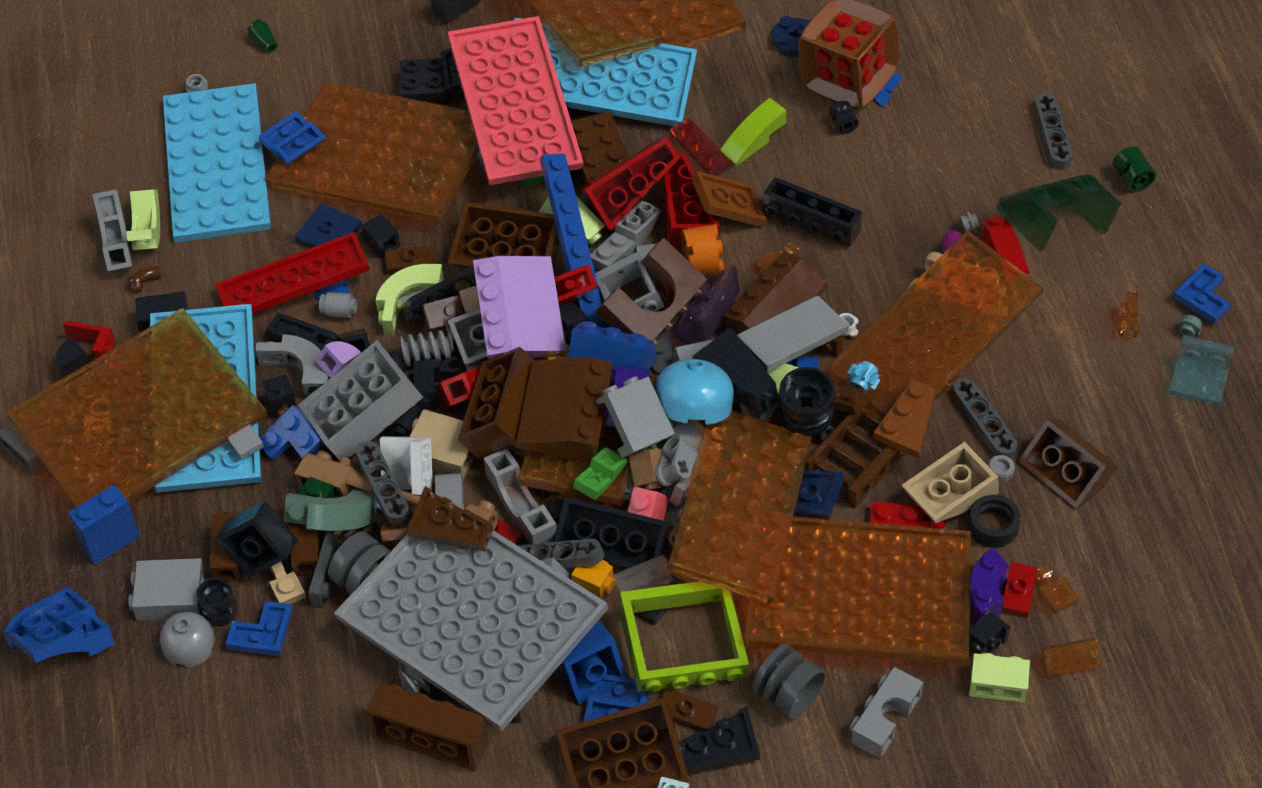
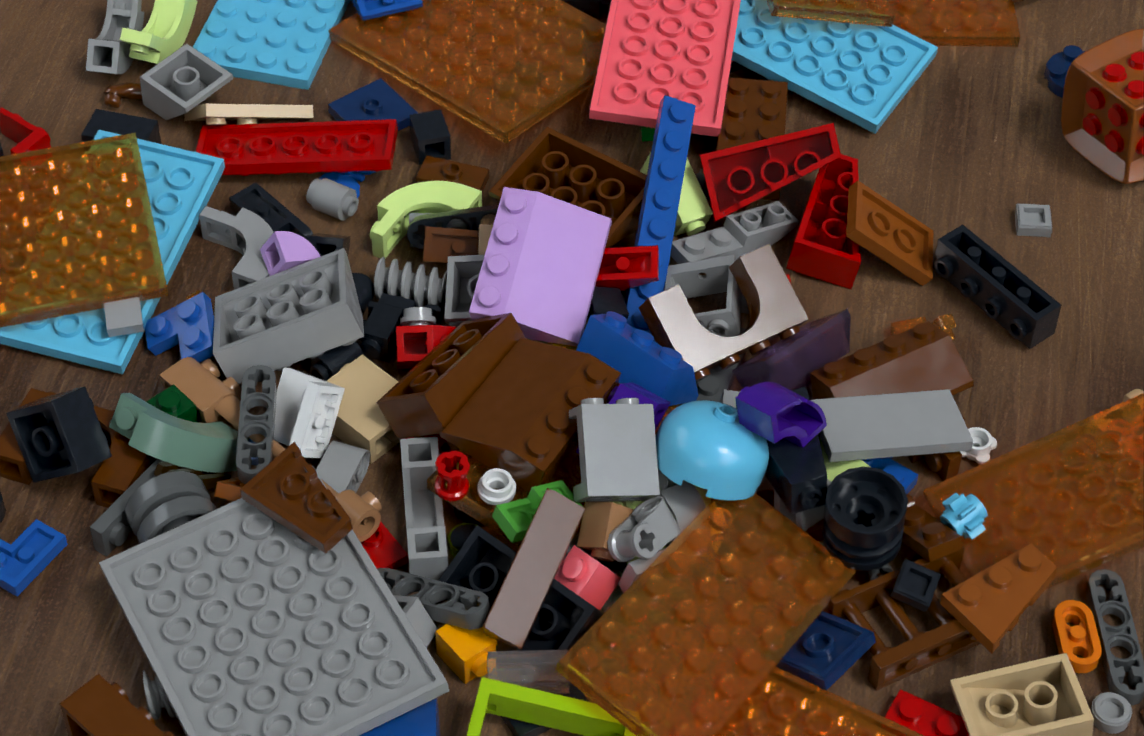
camera: 20 degrees right, 5 degrees down
black brick [262,374,297,419] -> none
tan plate [269,562,306,604] -> none
clear red plate [670,118,731,176] -> none
orange brick [681,224,724,276] -> none
lime slope [719,98,787,167] -> none
black wheel [829,101,859,134] -> none
none -> light grey slope [140,44,233,120]
none -> tan wing [184,103,313,125]
none -> light grey plate [400,307,436,326]
none -> red bush [435,450,470,501]
none -> white plate [478,468,516,505]
none -> slope [483,488,585,650]
none -> dark purple brick [735,382,827,448]
none -> black tile [890,559,941,612]
none -> light grey tile [1015,204,1052,237]
none -> orange plate [1052,600,1102,673]

